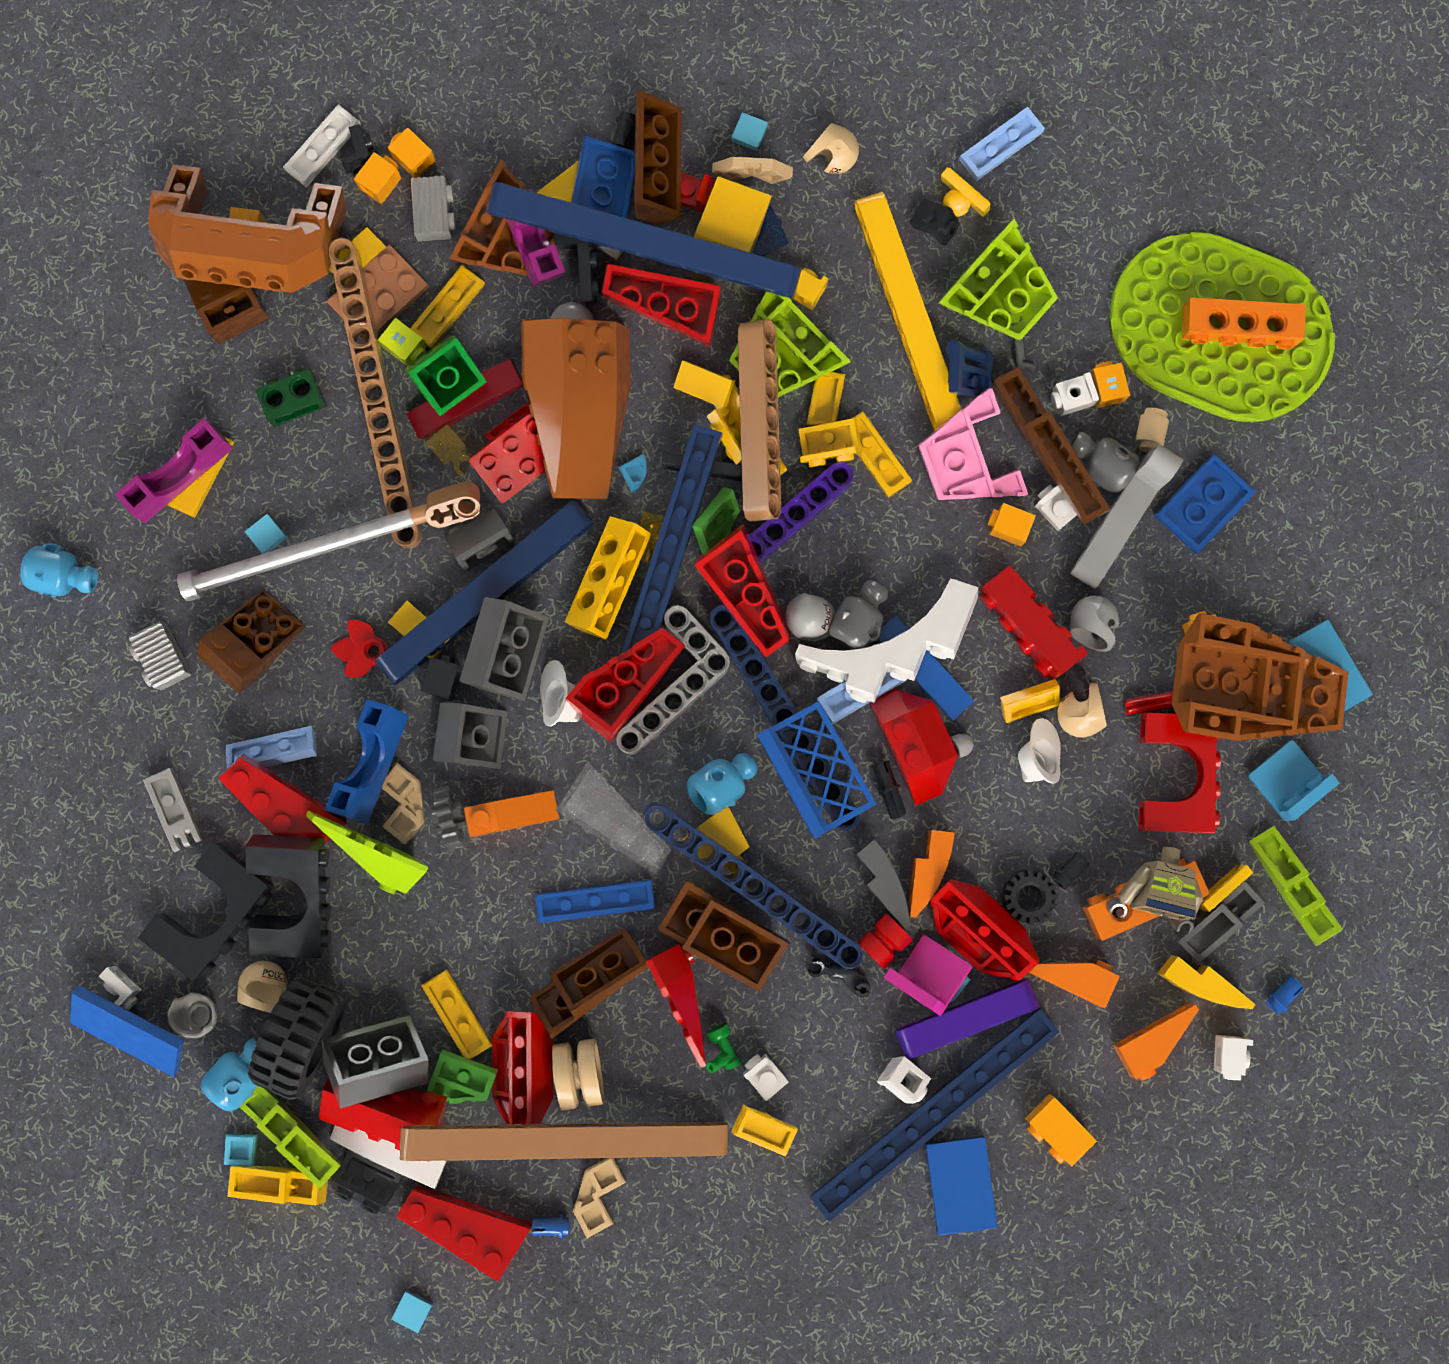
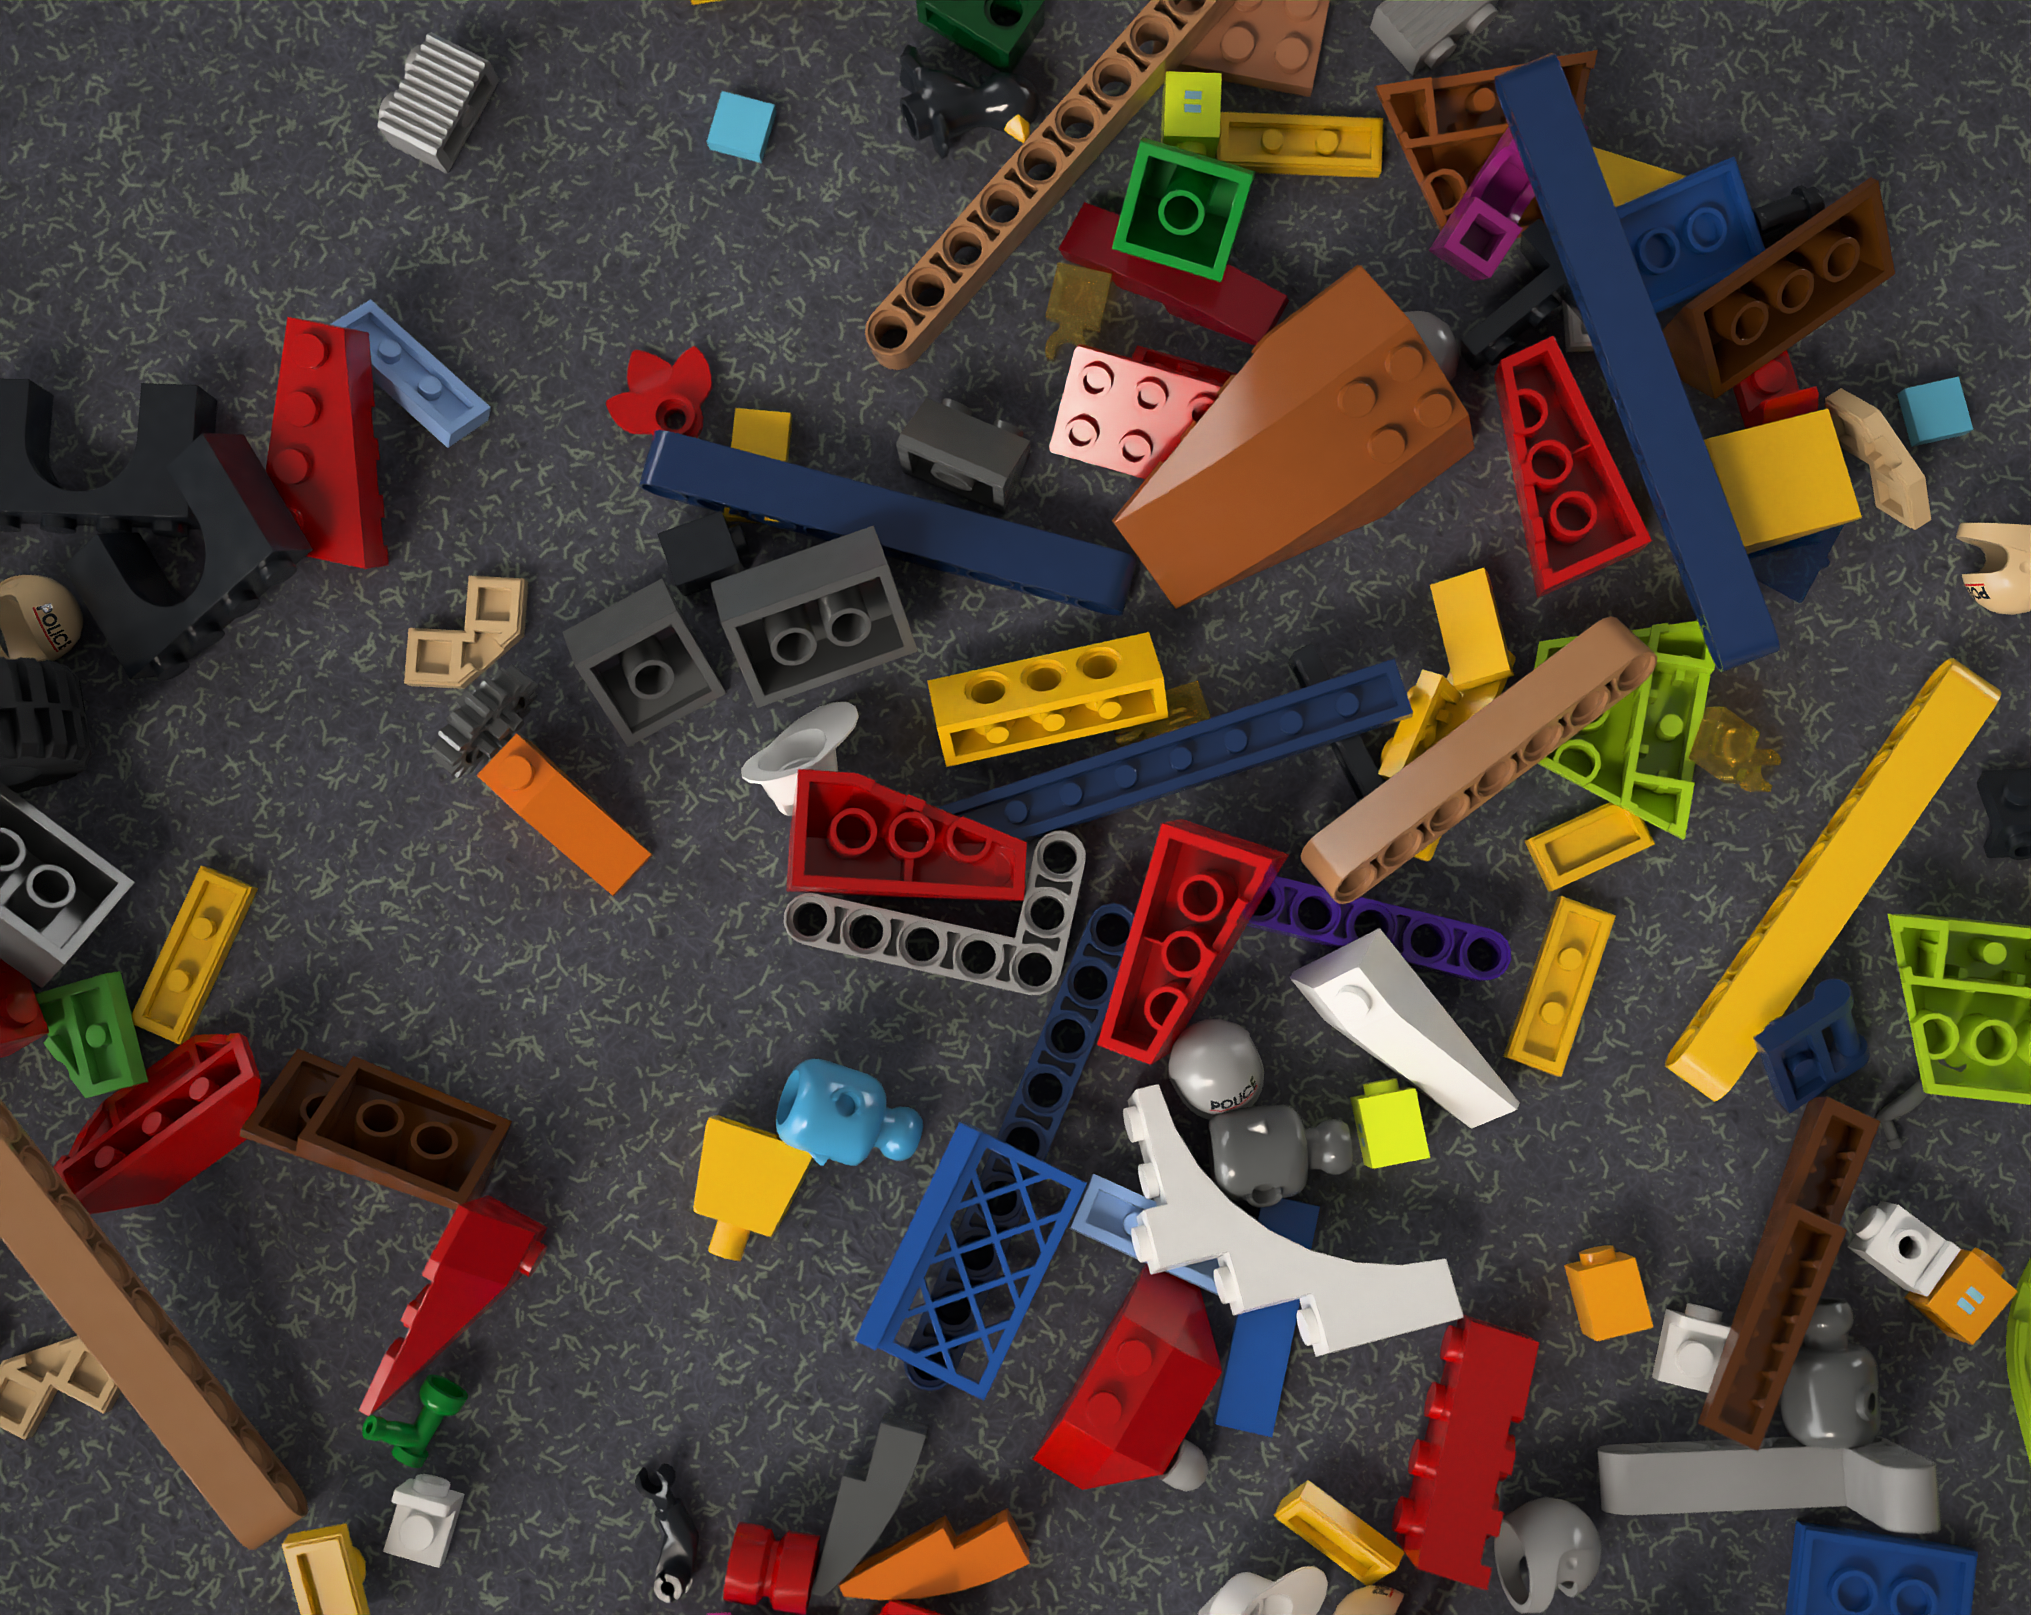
camera: 60 degrees right, 0 degrees up
light grey hinge [143,768,203,852] -> none
flat silver piece [177,481,480,601] -> none
reddish brown slope [197,589,305,694] -> none
lime wedge [306,811,428,894] -> none
blue arch [325,699,409,826] -> none
blue tile [535,879,655,923] -> none
tan wheel [552,1038,604,1111] -> none
clear wedge [556,761,672,874] -> none
dark azure tile [618,454,647,493] -> none
dark blue beam [643,802,863,969] -> none
reddish brown slope [657,880,789,992] -> none
bright green wing [692,487,740,554] -> none
yellow brick [792,268,828,310] -> none
yellow bracket [798,418,862,468] -> none
black axle [871,760,906,819] -> none
bright pink wing [918,388,1028,500] -> none
tan brick [1135,408,1169,452] -> none
none -> black animal [899,44,1040,159]
none -> white wedge [1290,928,1520,1129]
none -> neon yellow brick [1350,1078,1430,1169]
none -> clear yellow plate [1689,707,1782,792]

